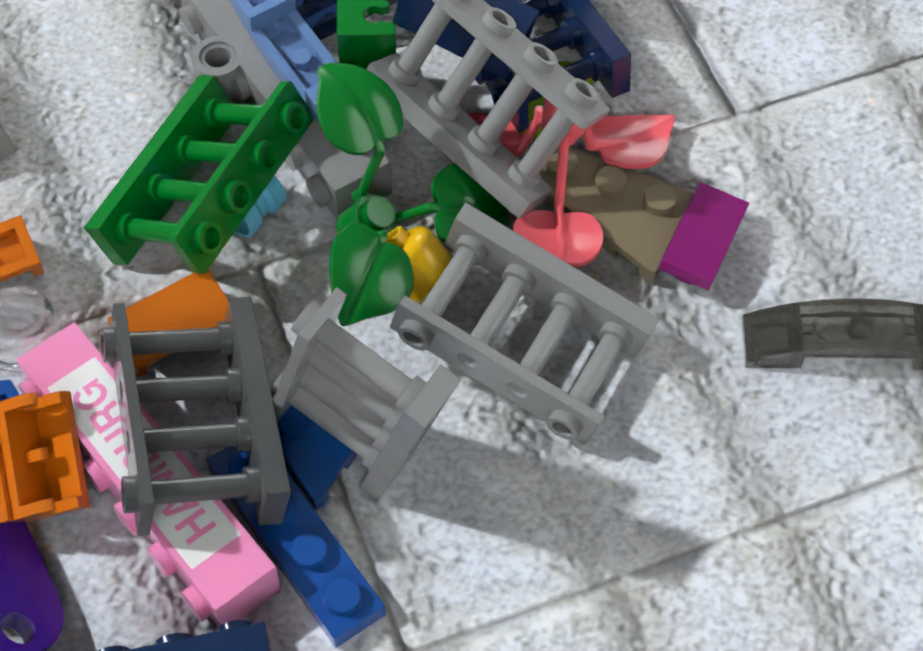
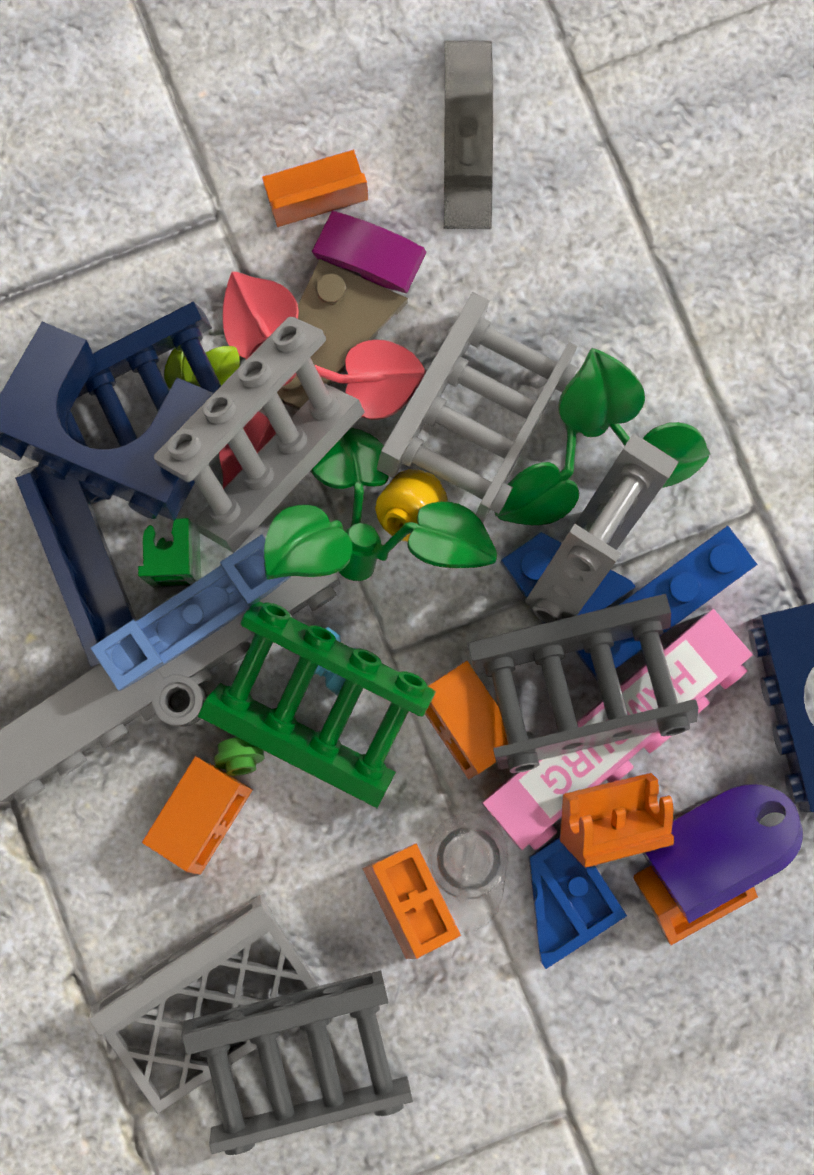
camera: 90 degrees left, 25 degrees up
none -> orange hinge [142,756,253,875]
none -> bright green plate [214,737,265,776]
none -> orange panel [262,149,368,227]
none -> green plant [494,348,711,526]

